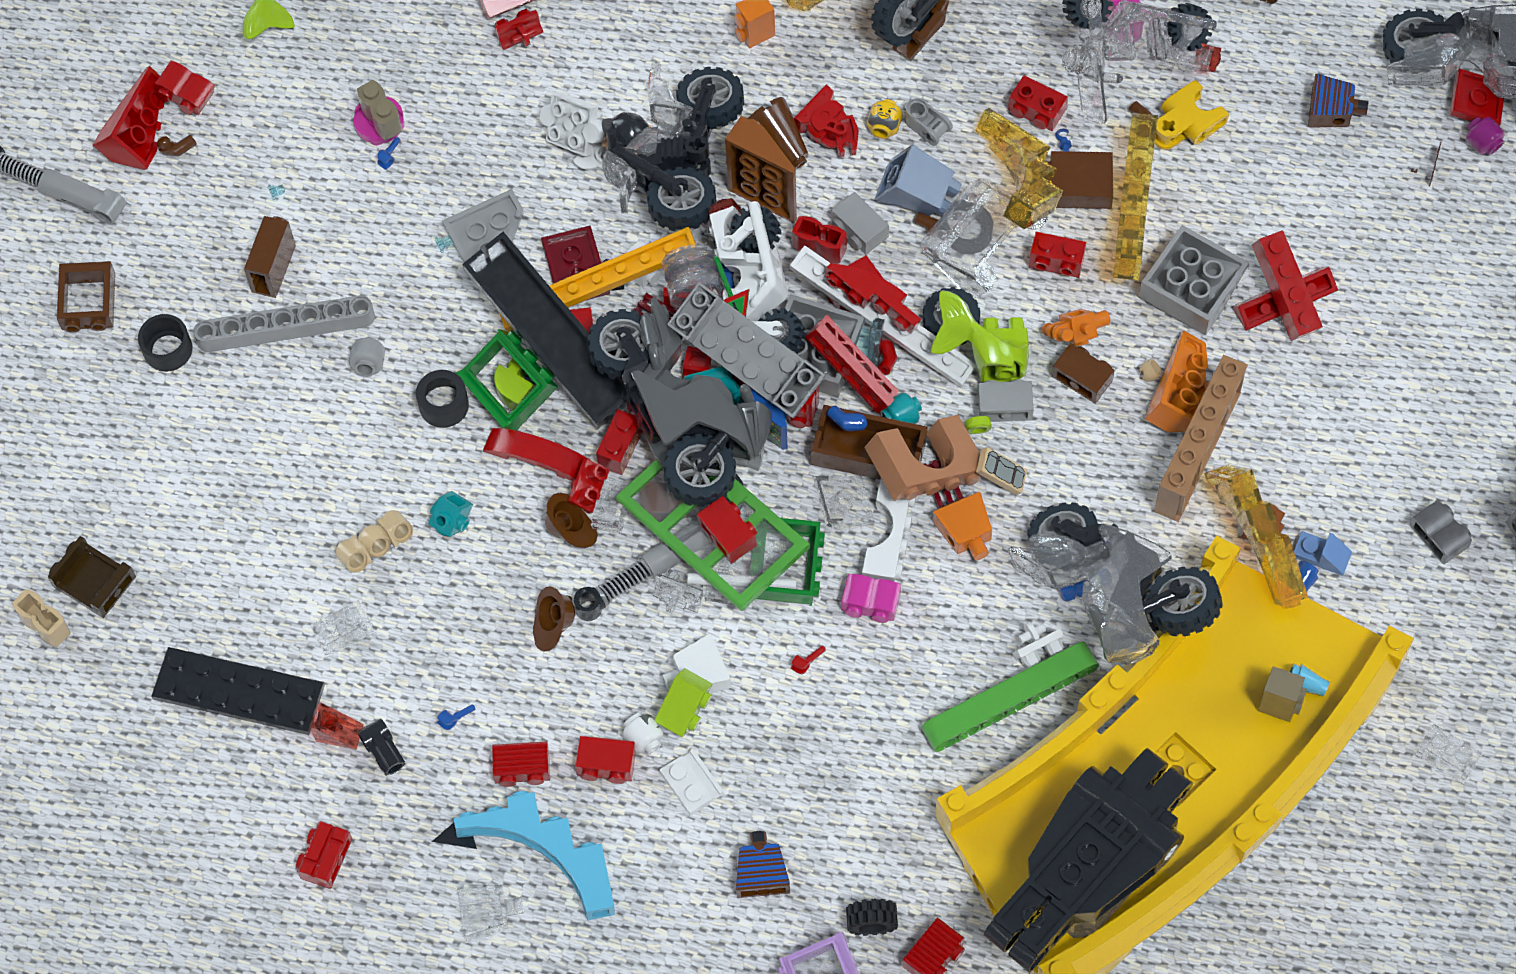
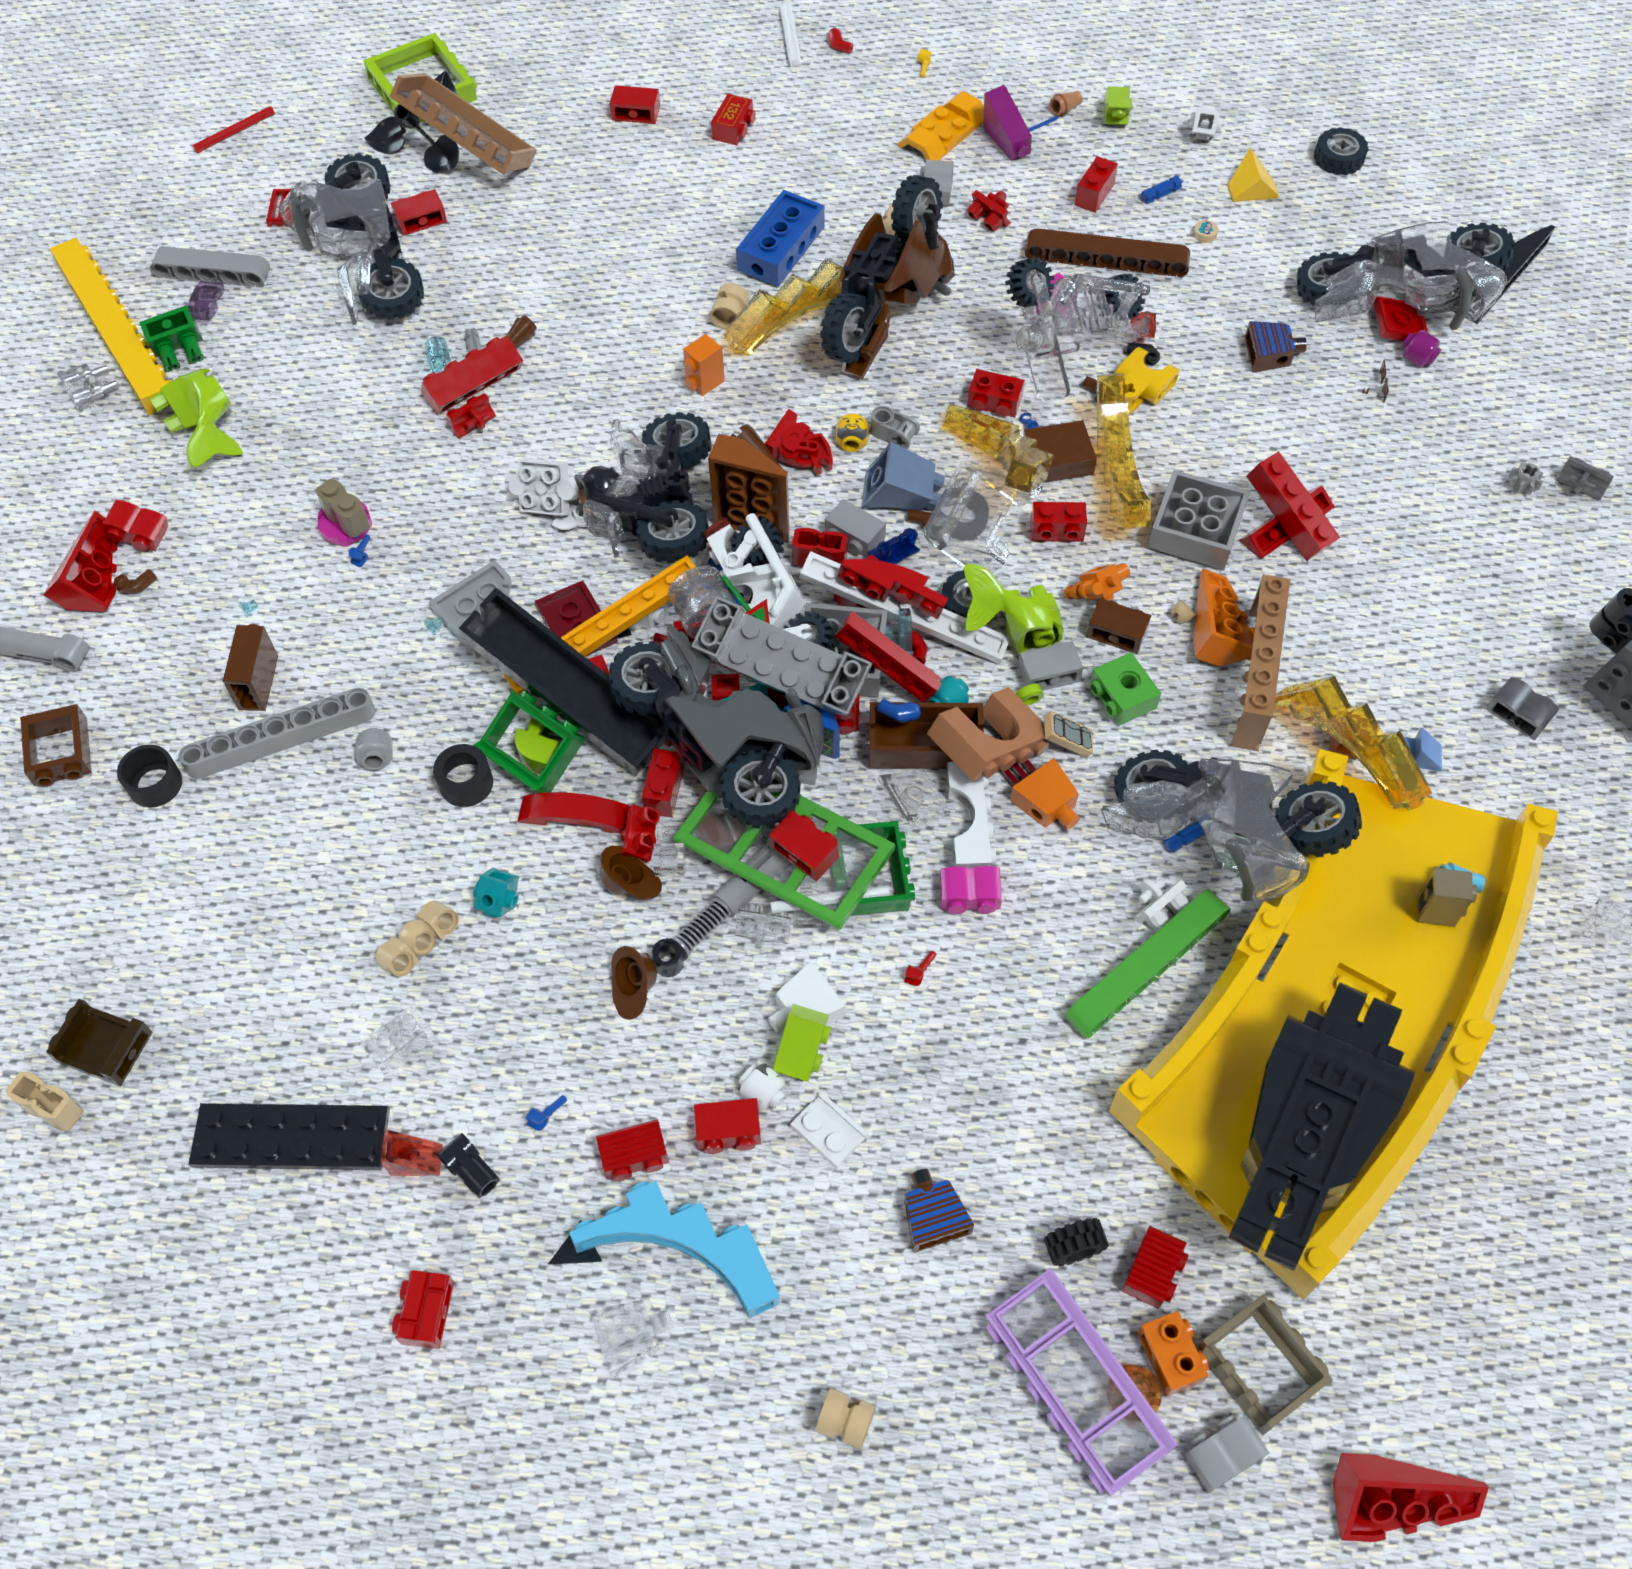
camera: 15 degrees left, 5 degrees down
none -> clear blue hinge [867,528,920,564]
none -> bright green brick [1090,652,1161,726]
none -> black arm [1126,343,1160,365]

